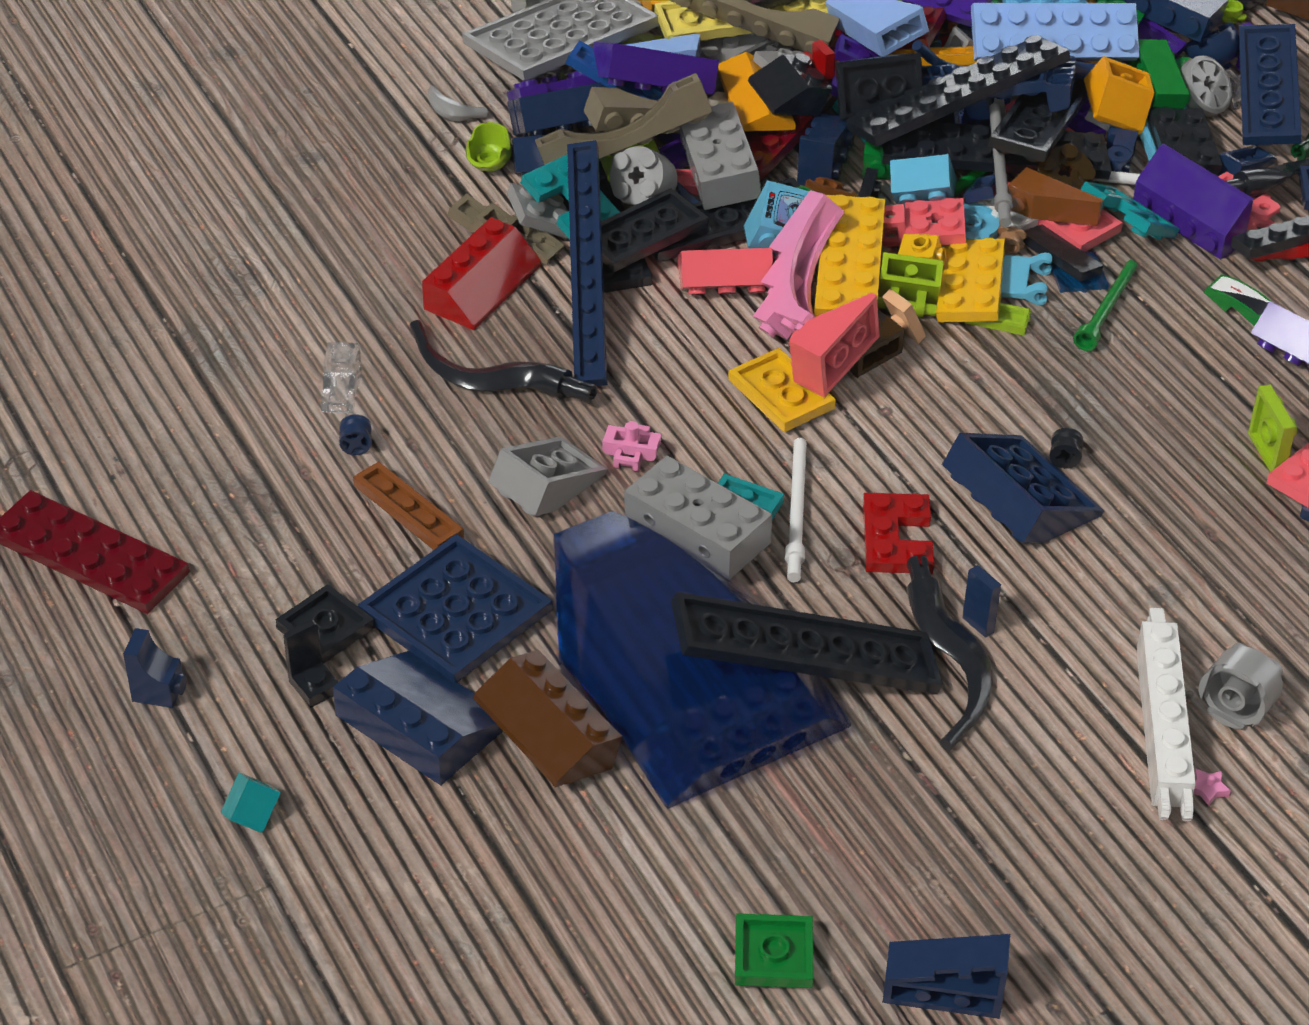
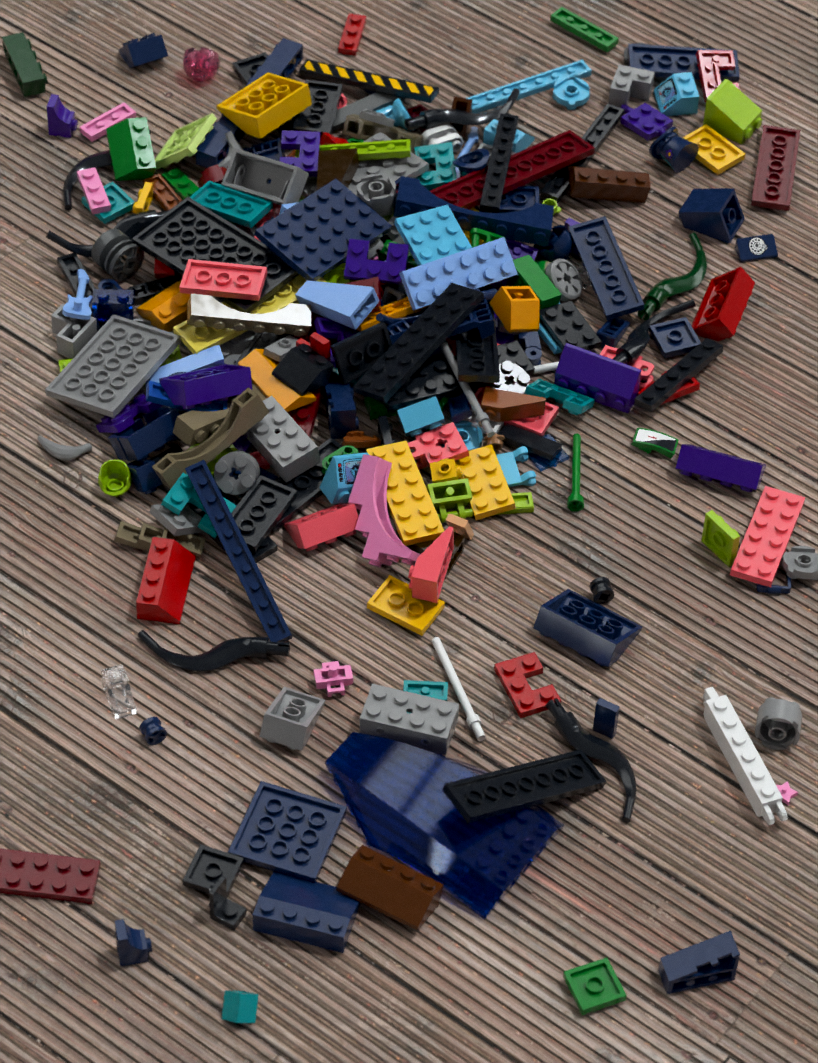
camera: 25 degrees left, 5 degrees up
dark orange plate [353,461,464,550] -> none

